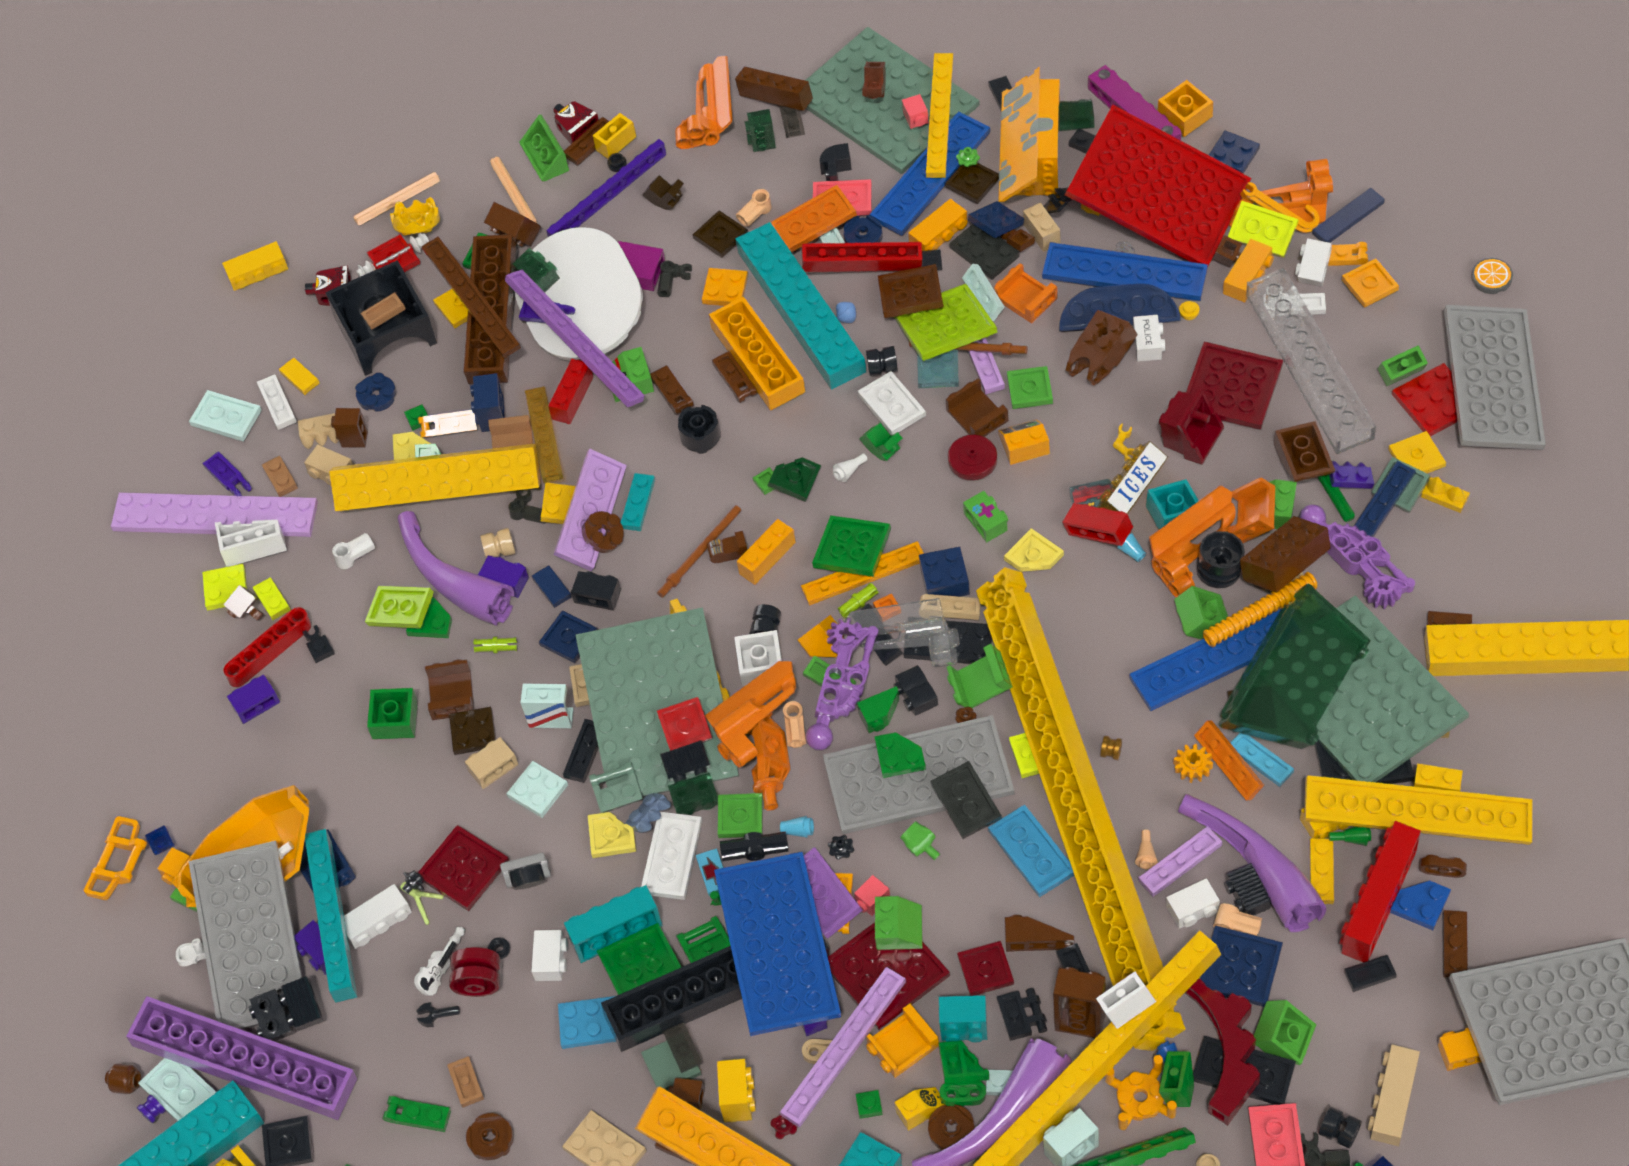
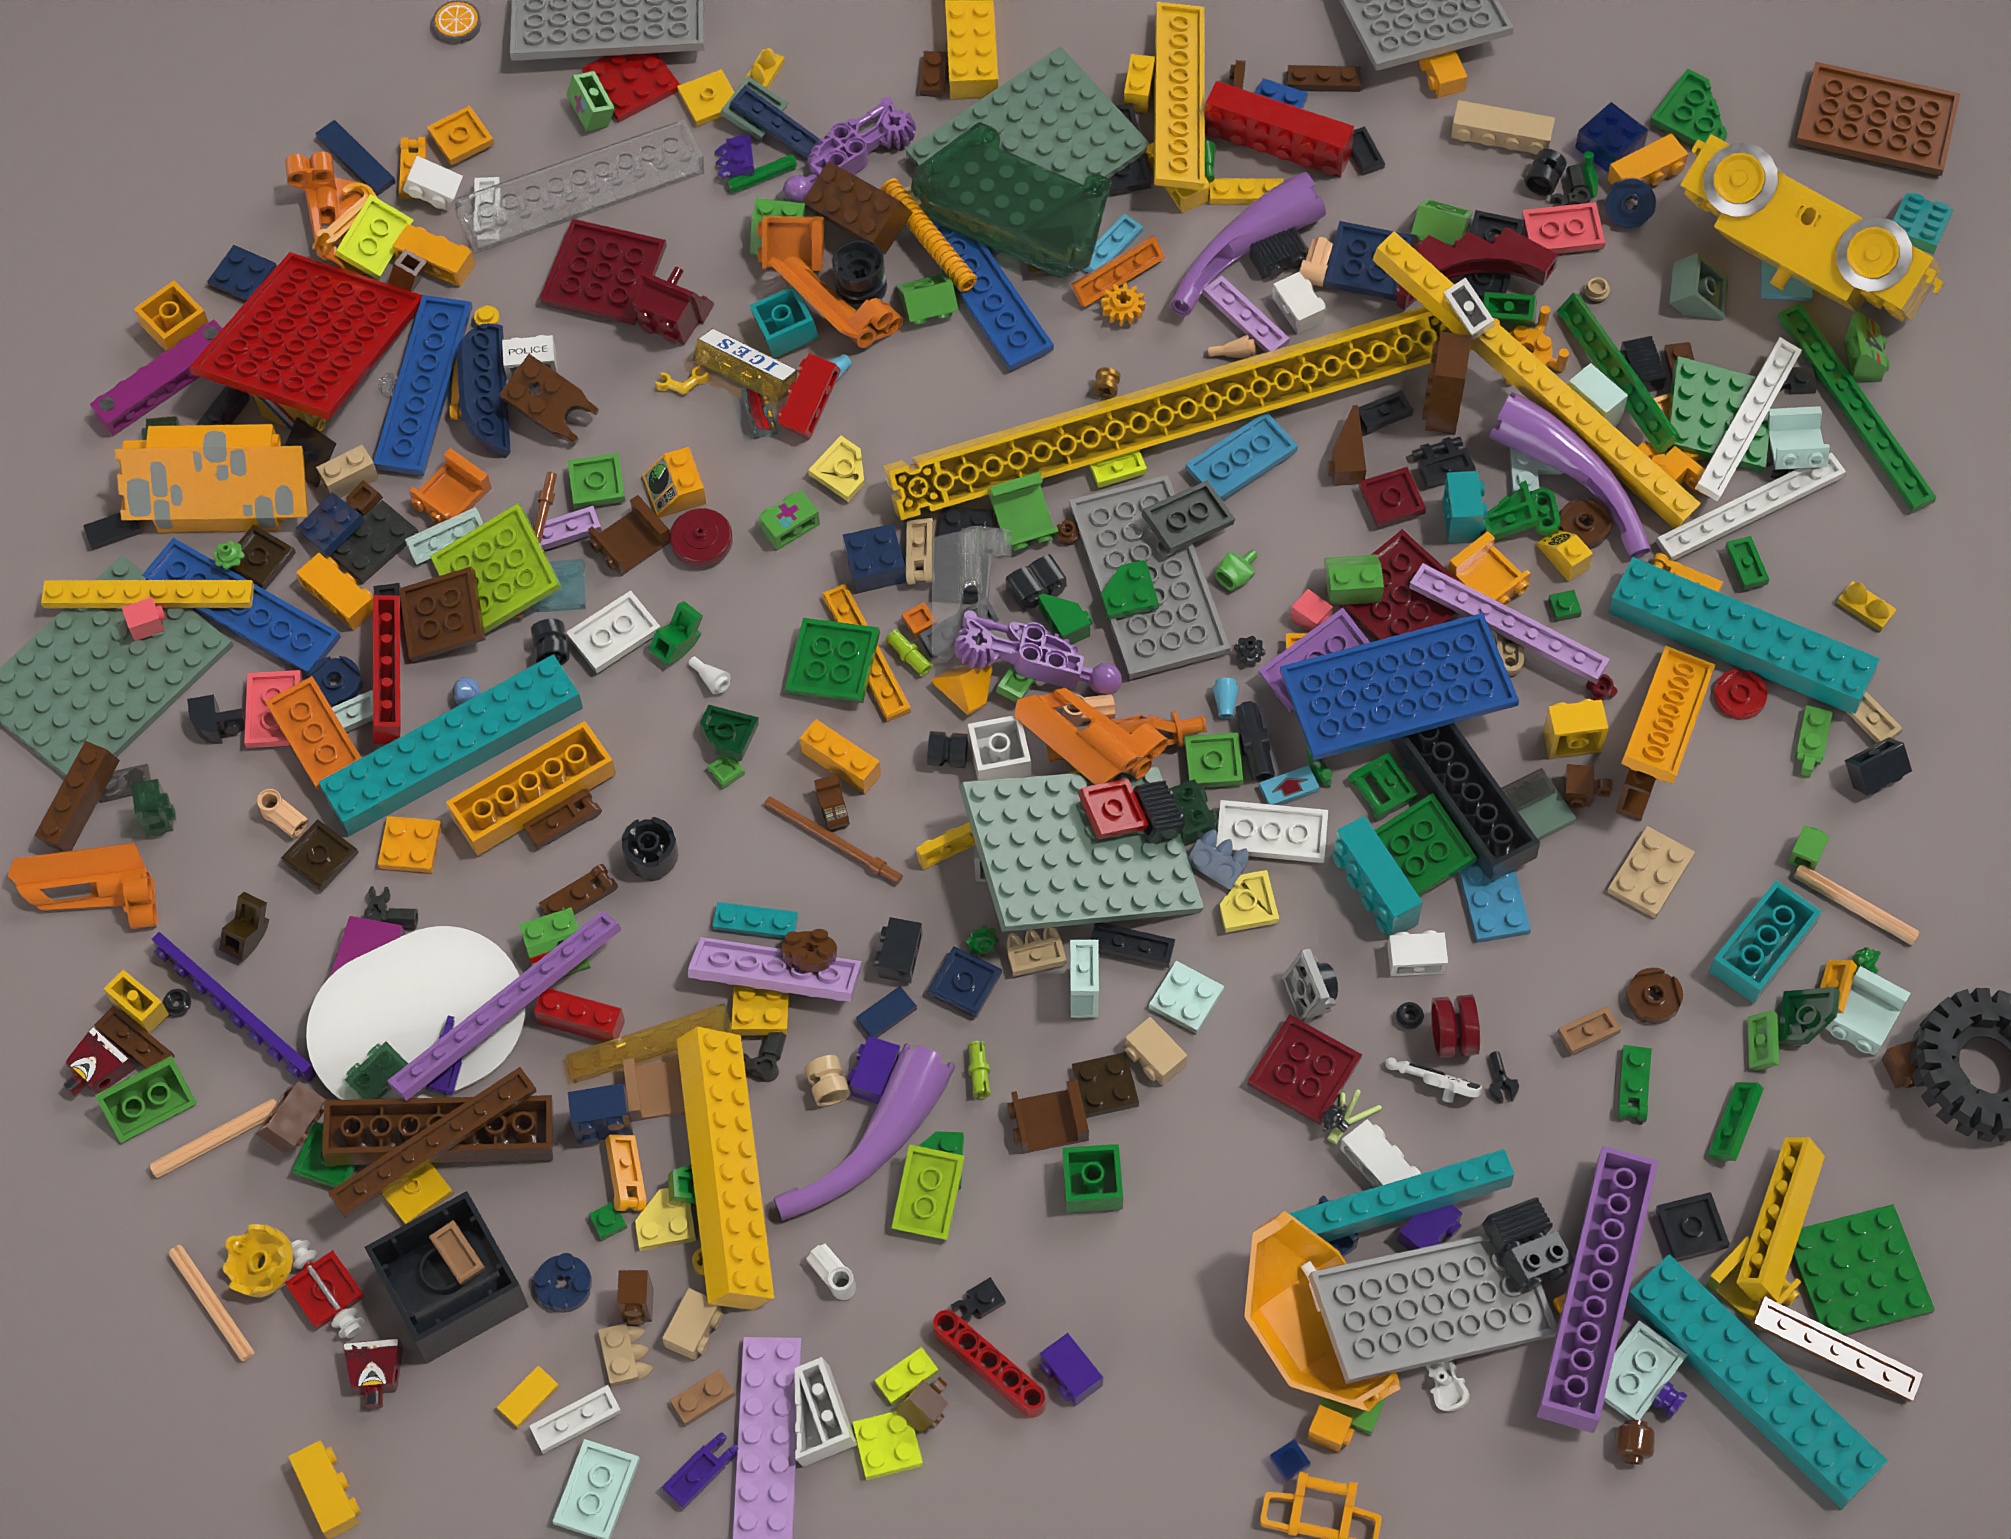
camera: 100 degrees left, 5 degrees up
sand green plate [589,762,643,813] -> none
copper brick [862,61,886,99] -> none
reddish brown slope [1274,421,1335,482] -> none

